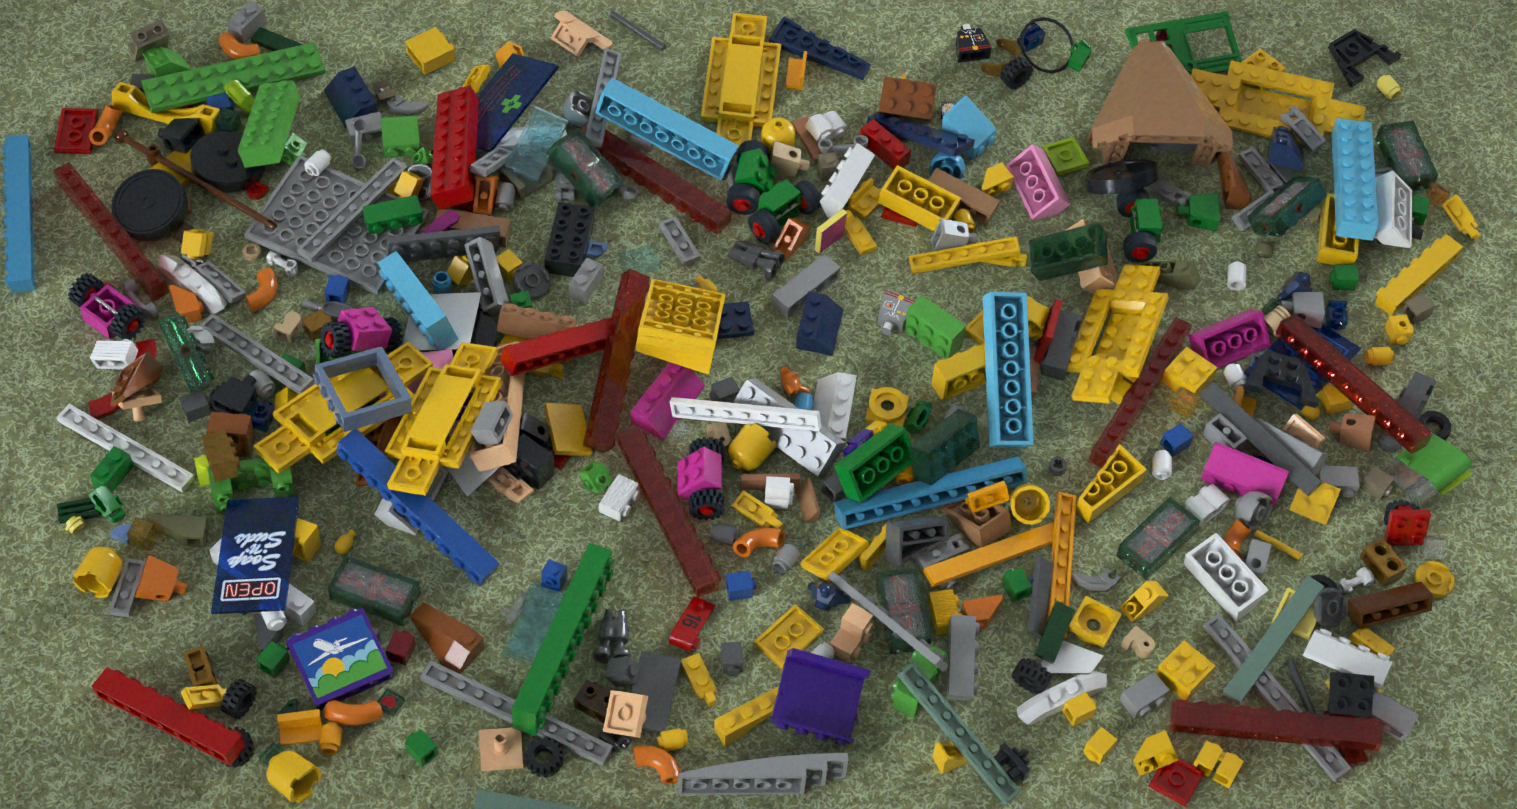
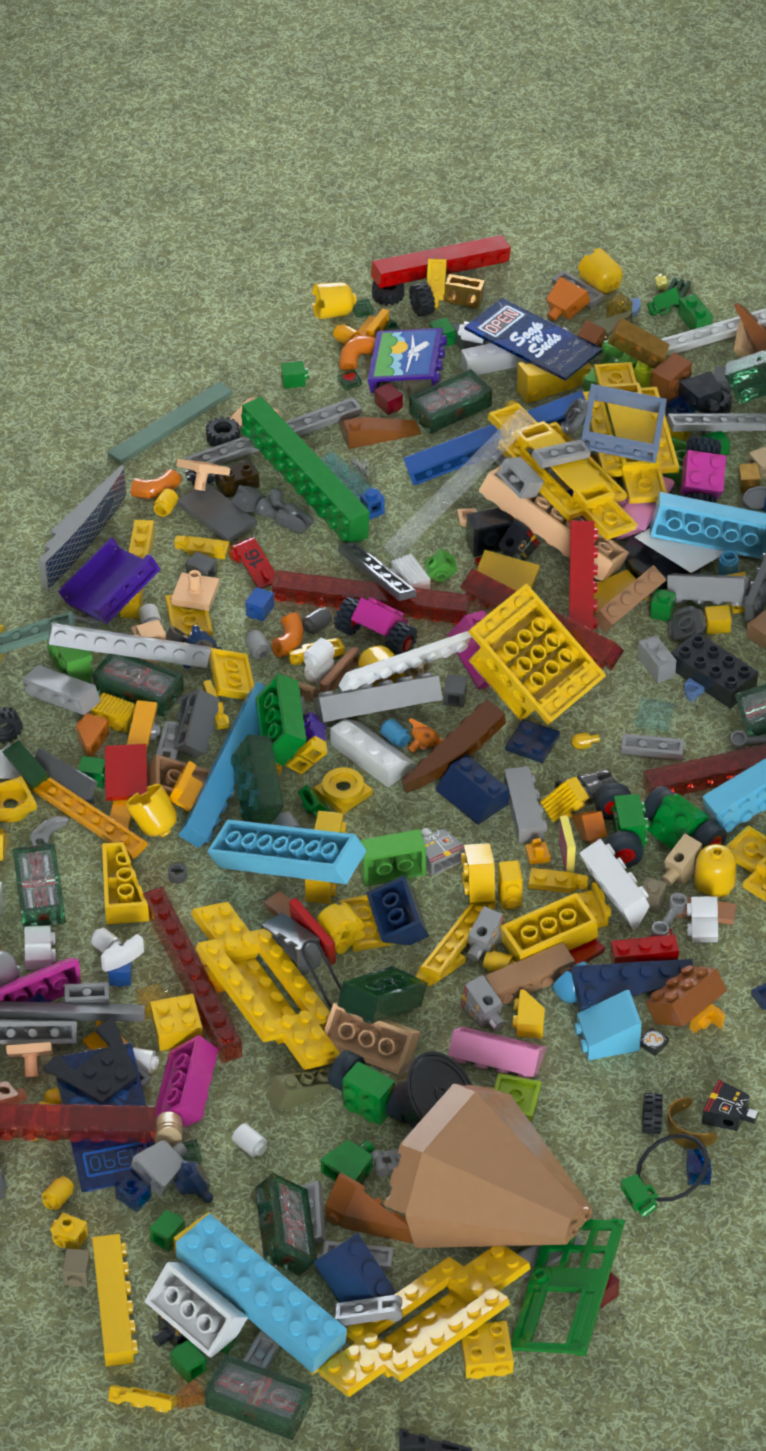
camera: 130 degrees right, 10 degrees down
none -> white slope [101,934,144,972]
none -> red tile [105,743,148,801]
none -> dark grey hat [166,626,188,643]
none -> light nougat tile [171,570,220,611]
none -> black piece [301,940,346,1009]
none -> dark grey tile [338,541,417,601]
none -> dark blue slope [366,875,429,945]
none -> clear brick [382,407,534,559]
none -> reddish brown wedge [402,699,506,793]
none -> light grey torso [460,975,505,1030]
none -> yellow brick [461,843,495,903]
none -> yellow brick [498,860,523,909]
none -> light orange tile [525,838,550,865]
none -> light grey plate [531,439,591,468]
none -> yellow brick [540,777,589,822]
none -> dark grey tile [561,398,588,435]
none -> dark orange brick [577,320,609,352]

